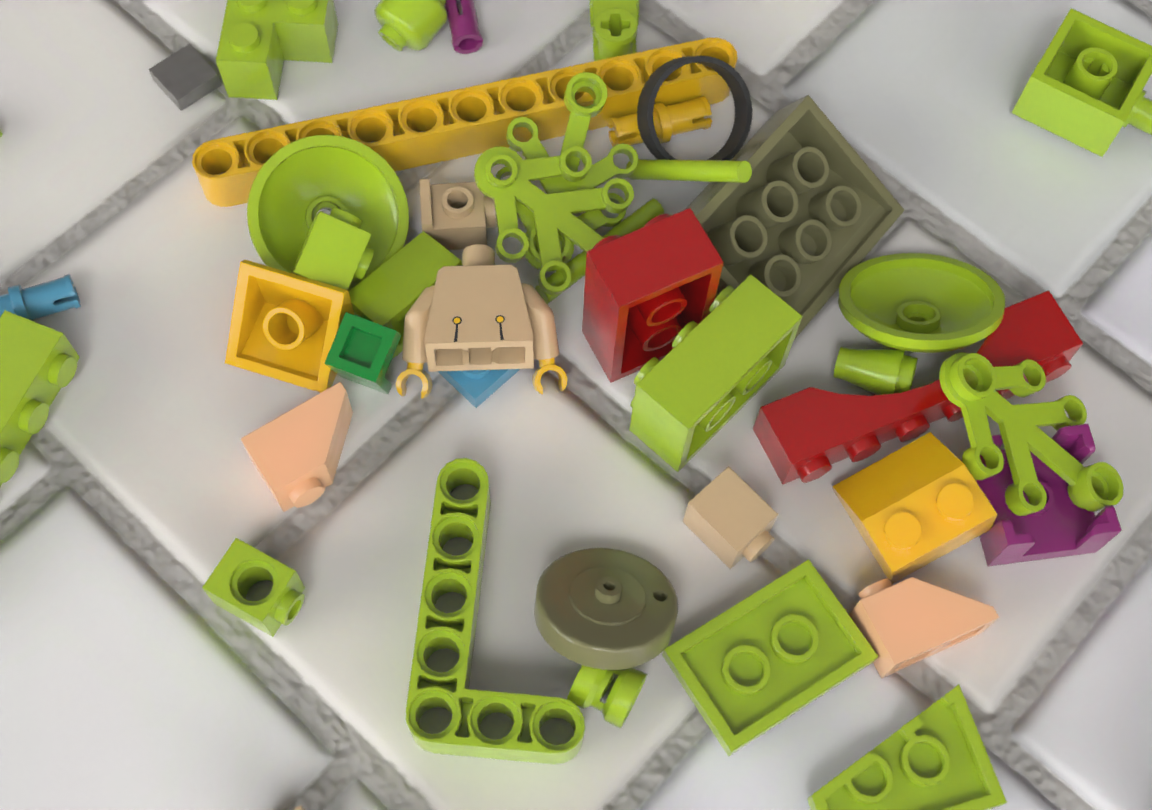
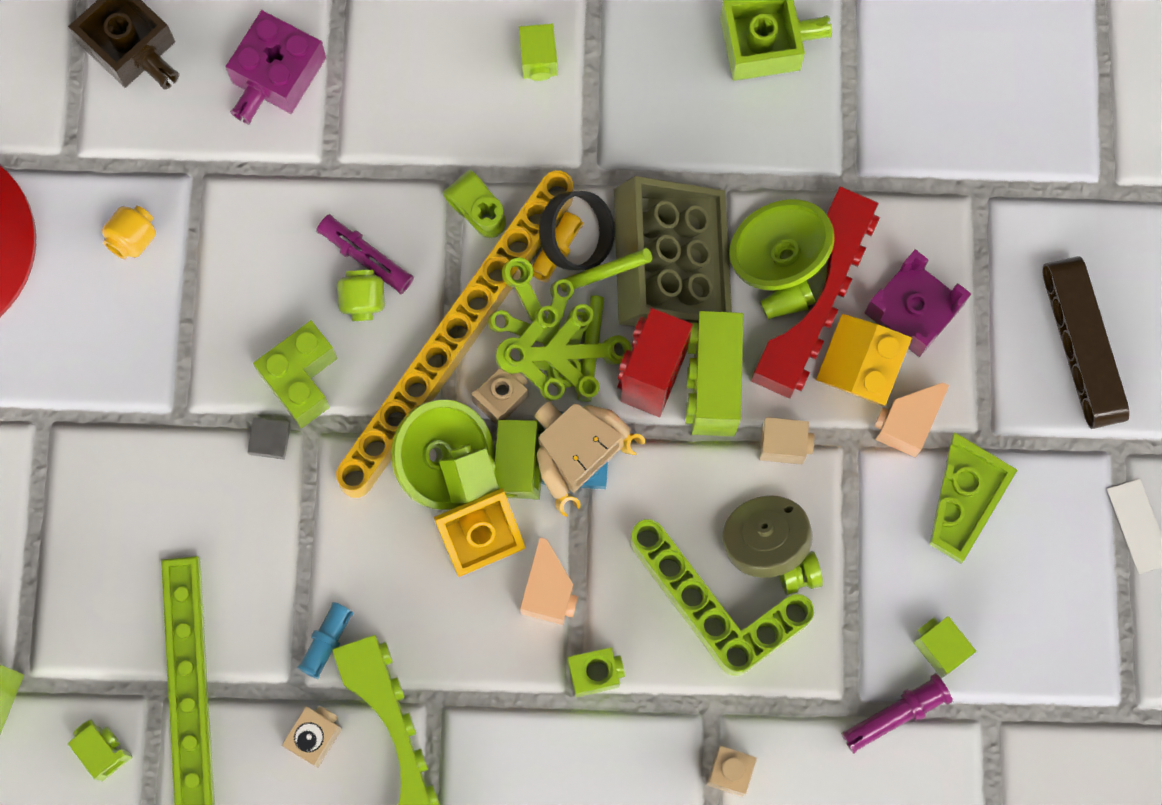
camera: 40 degrees left, 10 degrees up
green panel [324,312,401,394] -> none
lime plate [662,559,879,757] -> none
lime plant [939,352,1124,516] -> none

